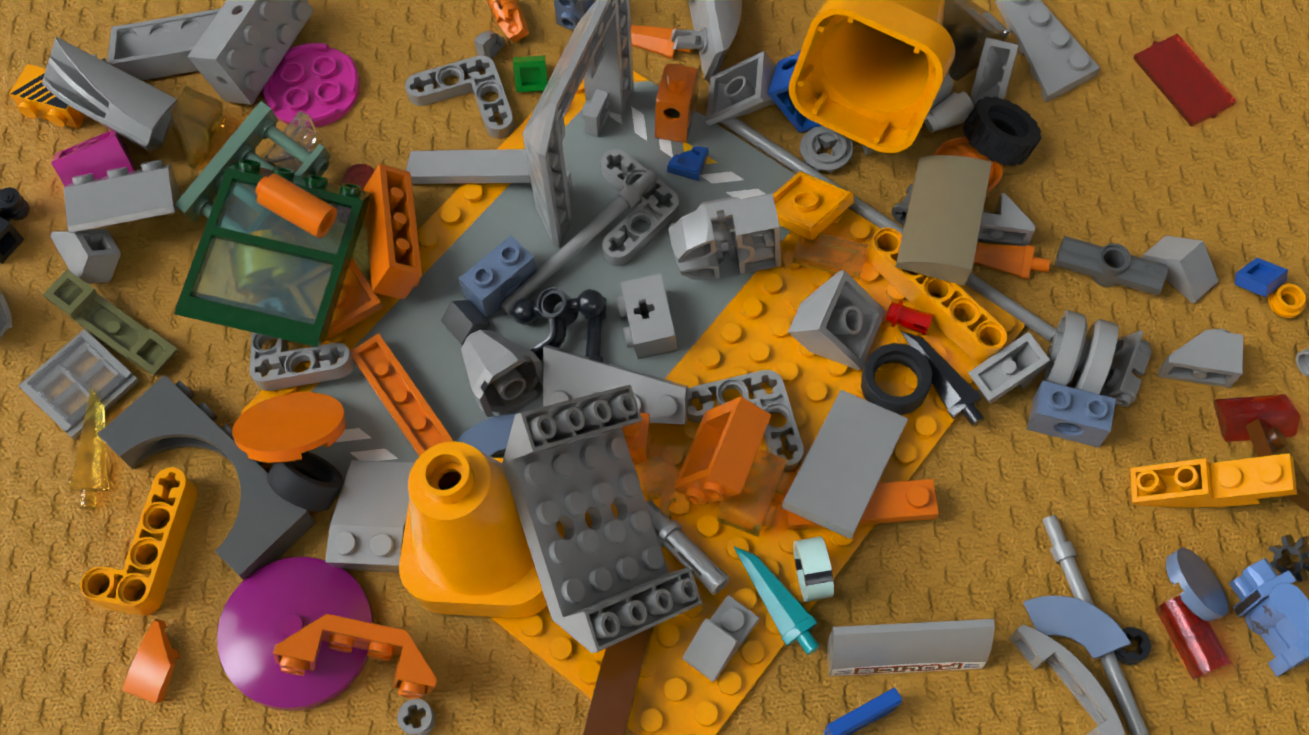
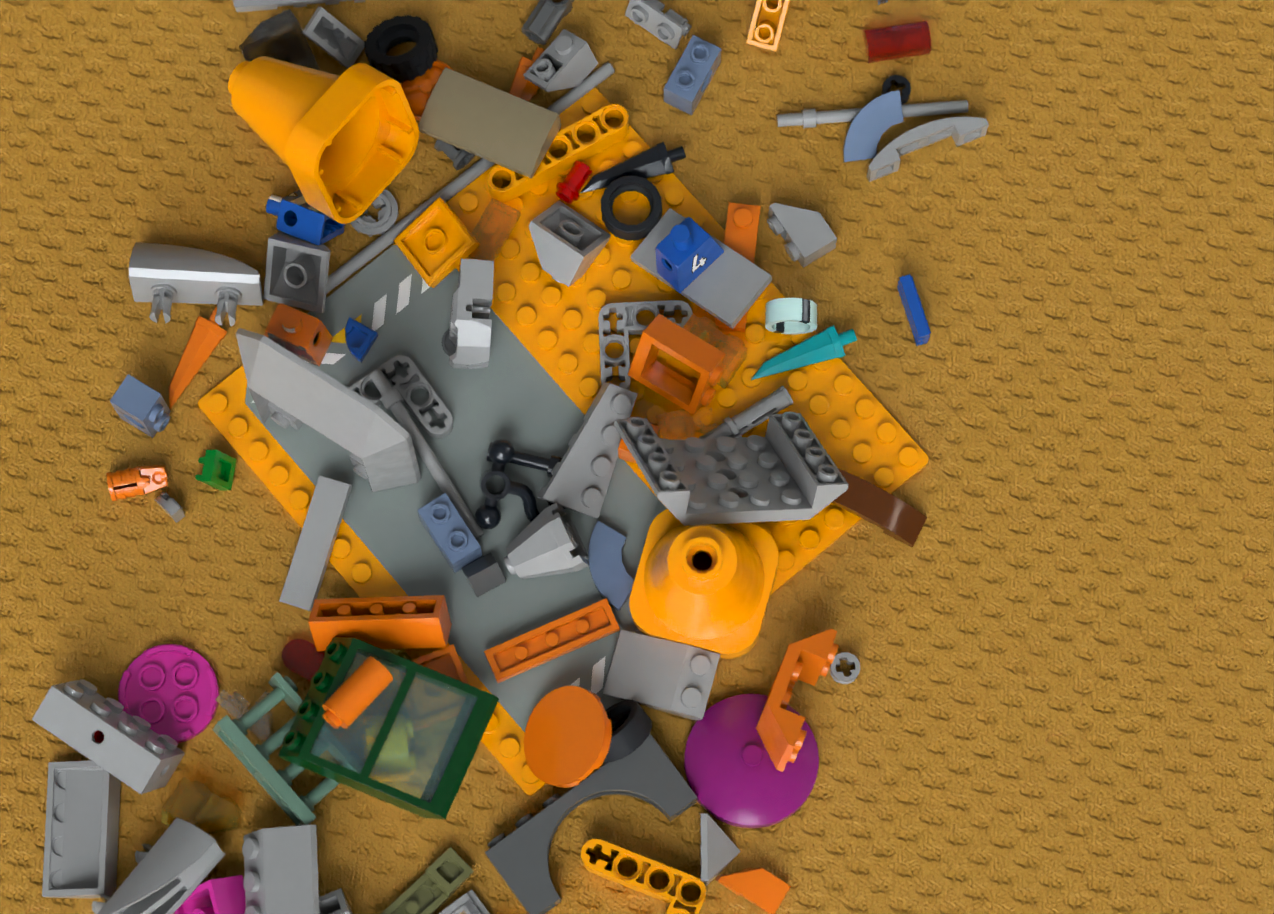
camera: 80 degrees left, 10 degrees up
light grey beam [250,299,355,391] -> none
light grey beam [405,55,514,139] -> none
light grey brick [616,273,679,359] -> none
light grey slope [682,595,759,683] -> none
light grey slope [826,619,995,676] -> none
light grey slope [968,332,1051,404] -> none
light grey slope [977,193,1035,246] -> none
light grey wheel [1043,310,1119,394] -> none
sand blue tile [1166,547,1228,622] -> none
none -> light grey slope [523,29,598,92]
none -> blue torso [655,217,724,294]
none -> light grey slope [700,813,741,885]
none -> light grey slope [767,203,837,268]

